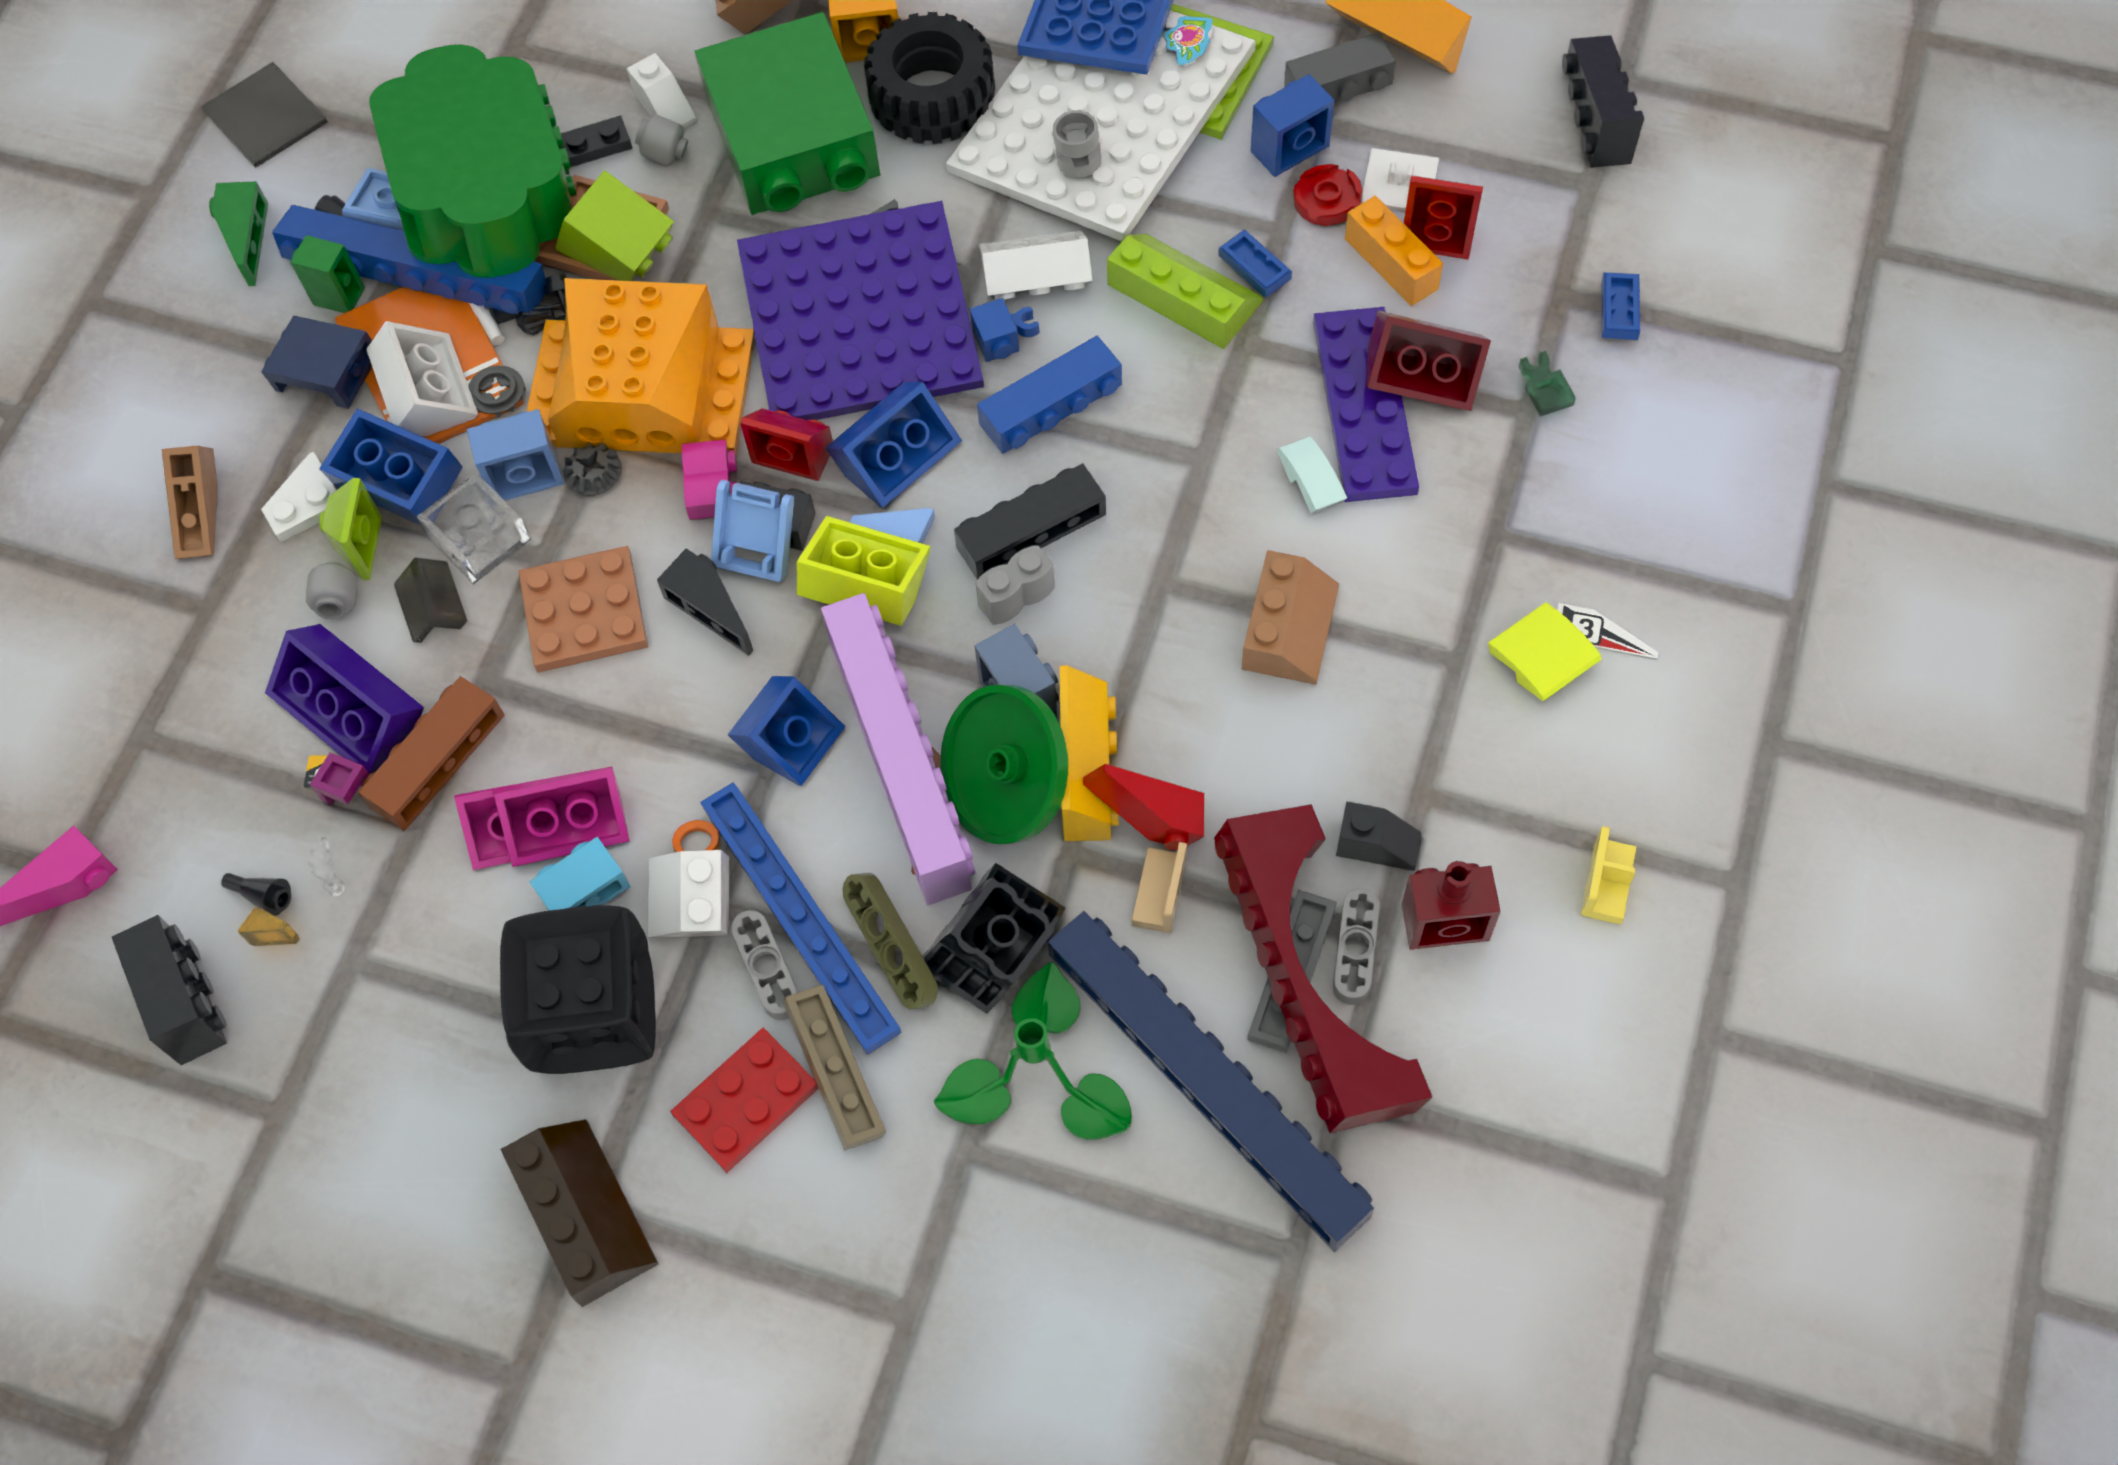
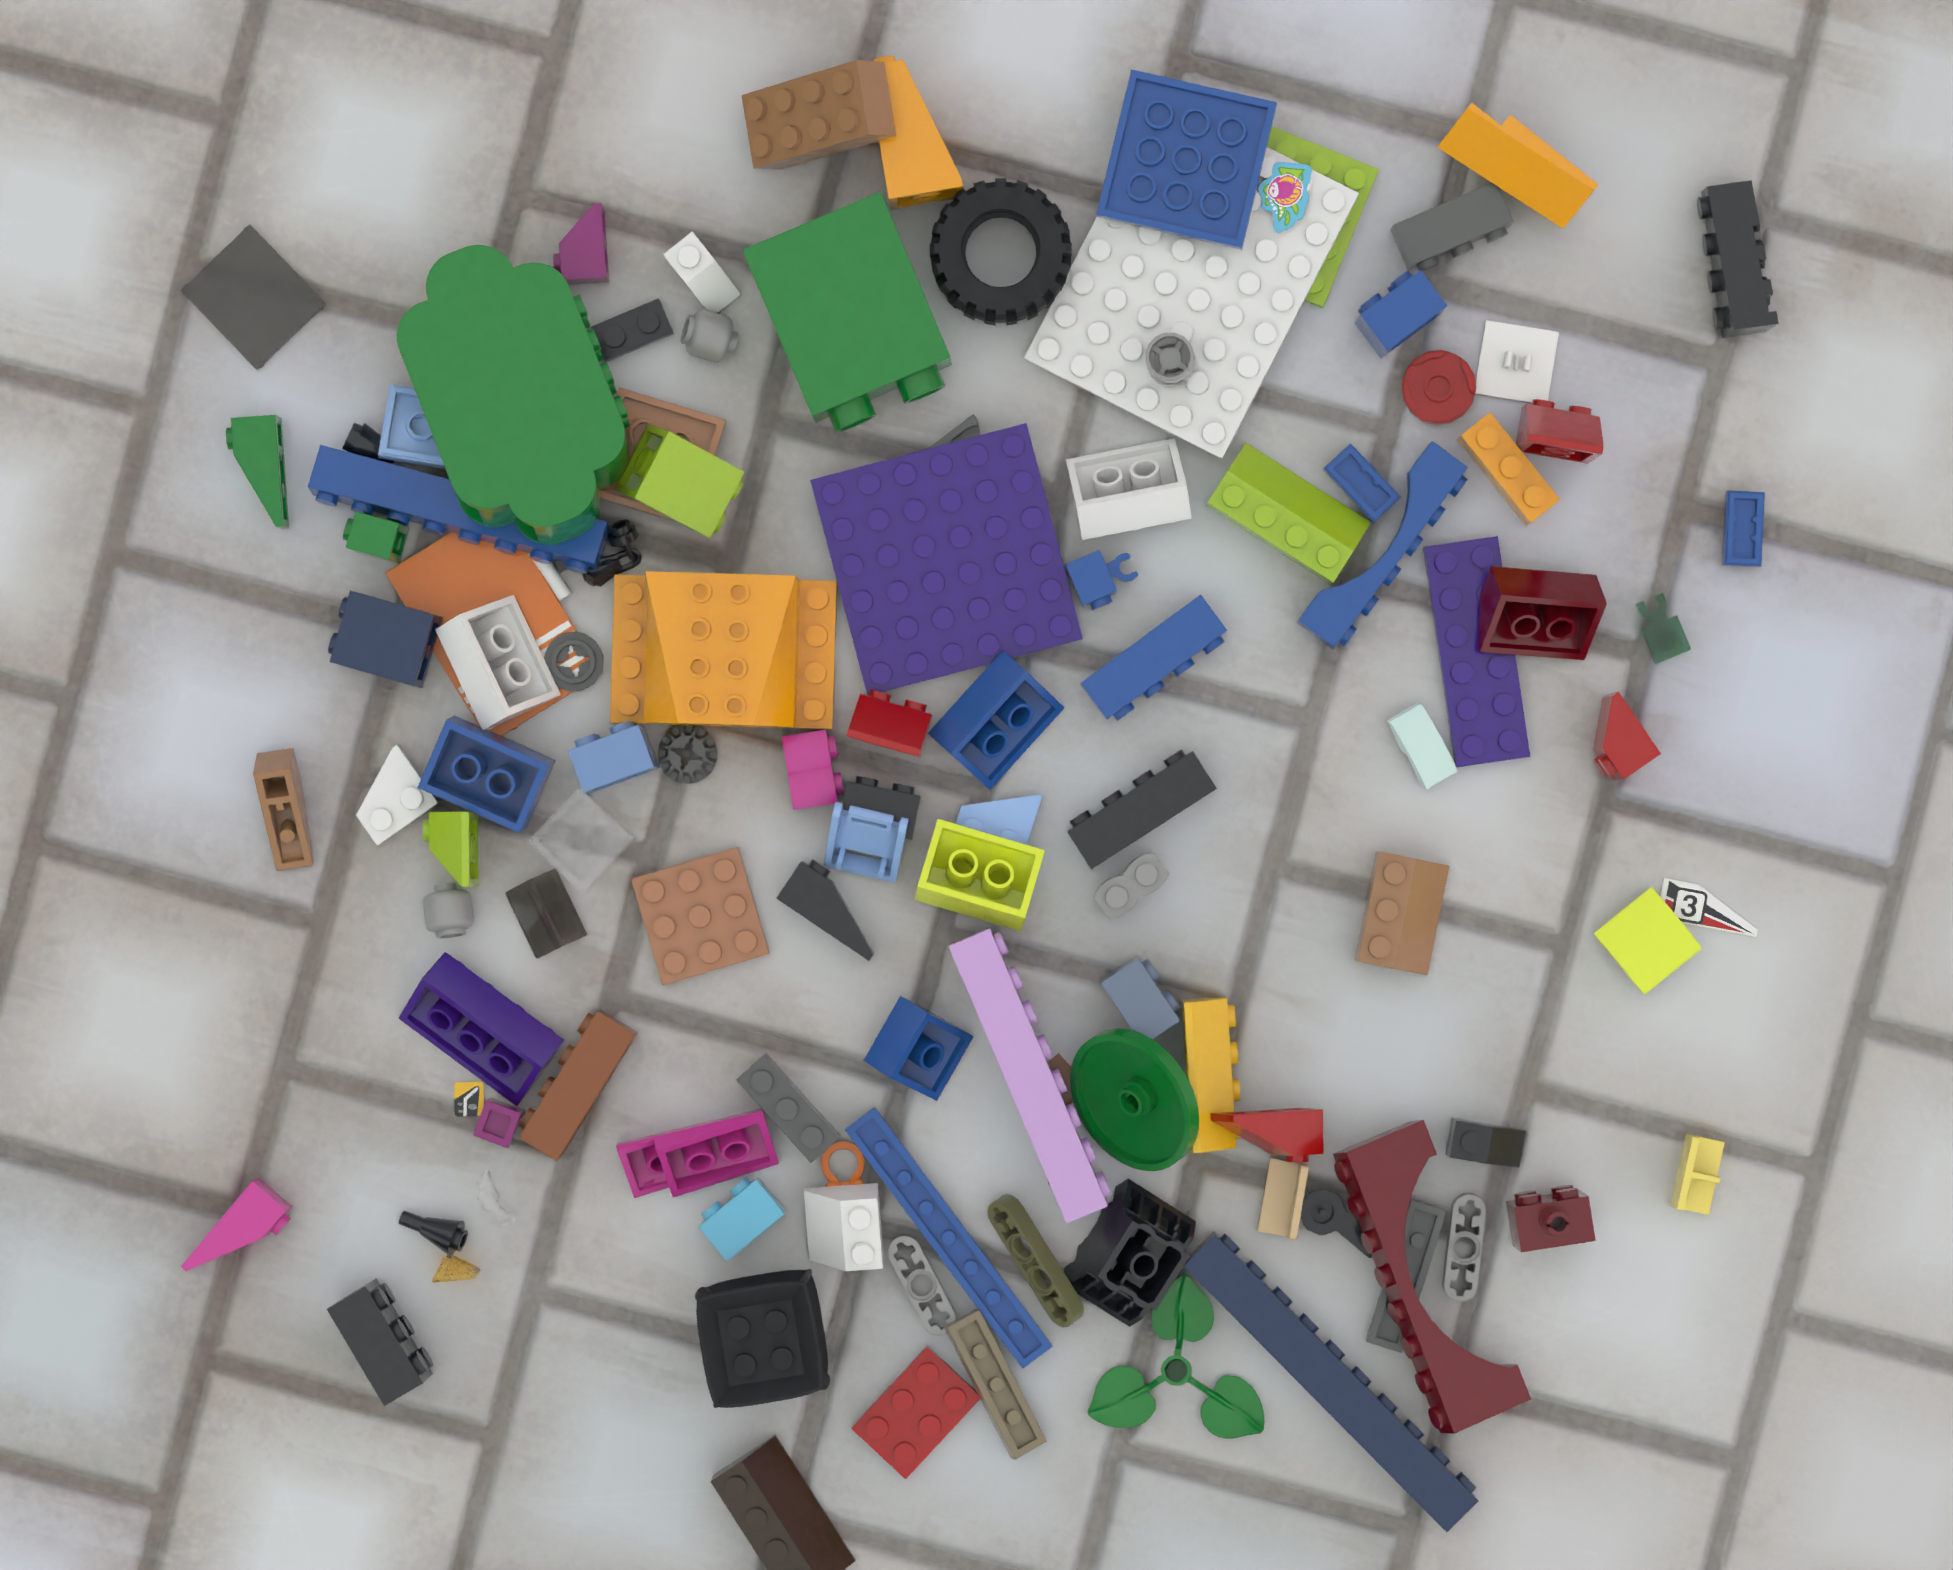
camera: 10 degrees left, 25 degrees up
none -> magenta slope [553,203,609,285]
none -> dark grey brick [736,1053,840,1163]
none -> blue arch [1297,441,1468,649]
none -> black piece [1300,1188,1372,1258]
none -> red slope [1593,692,1661,780]

